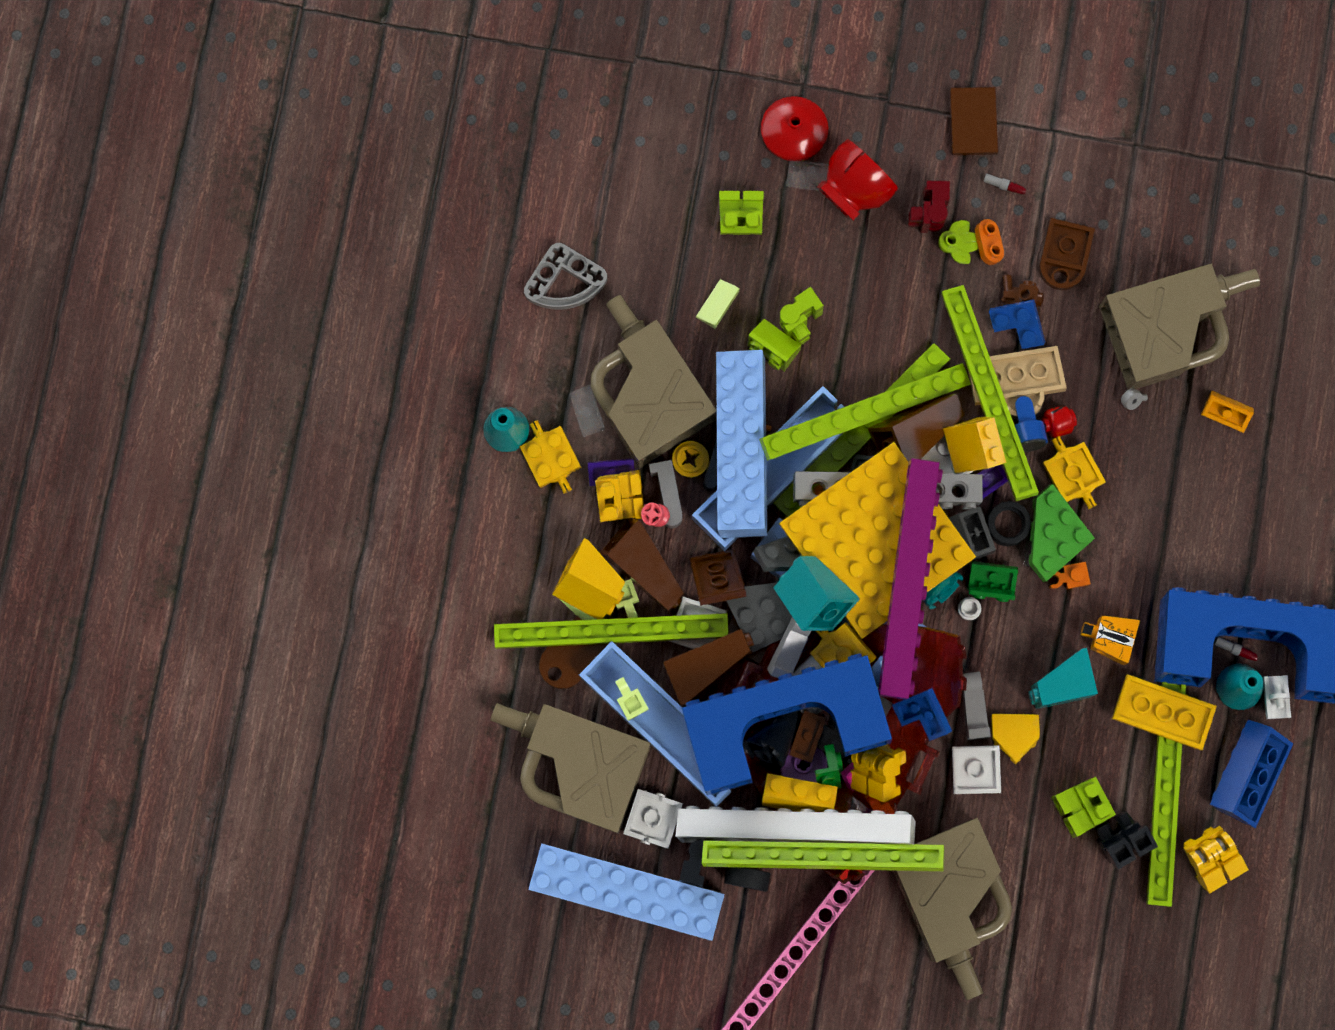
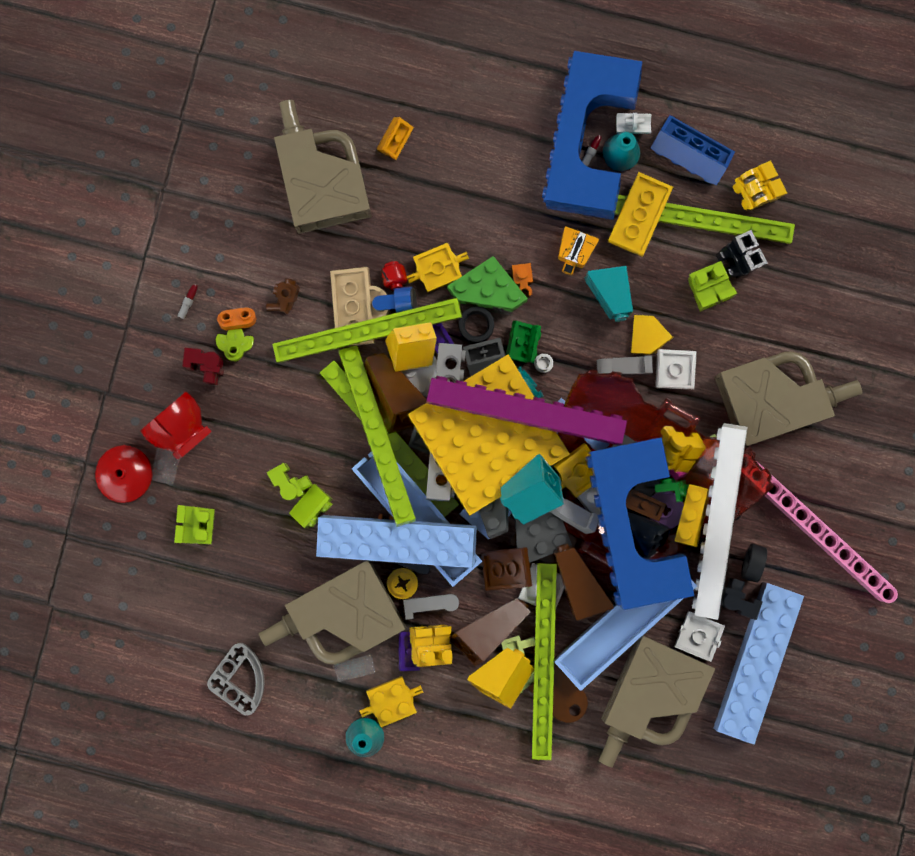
camera: 90 degrees left, 5 degrees up
yellowish green plate [615,677,649,721] -> none
coral wheel [641,502,670,527] -> none
yellowish green slope [696,279,740,329] -> none
lime plate [702,841,945,871] -> none
blue plate [892,688,952,741] -> none
reddish brown tile [950,87,998,155] -> none
blue plate [989,299,1045,349] -> none
reddish brown tile [1039,218,1095,290] -> none
light grey piece [1121,388,1148,410] -> none

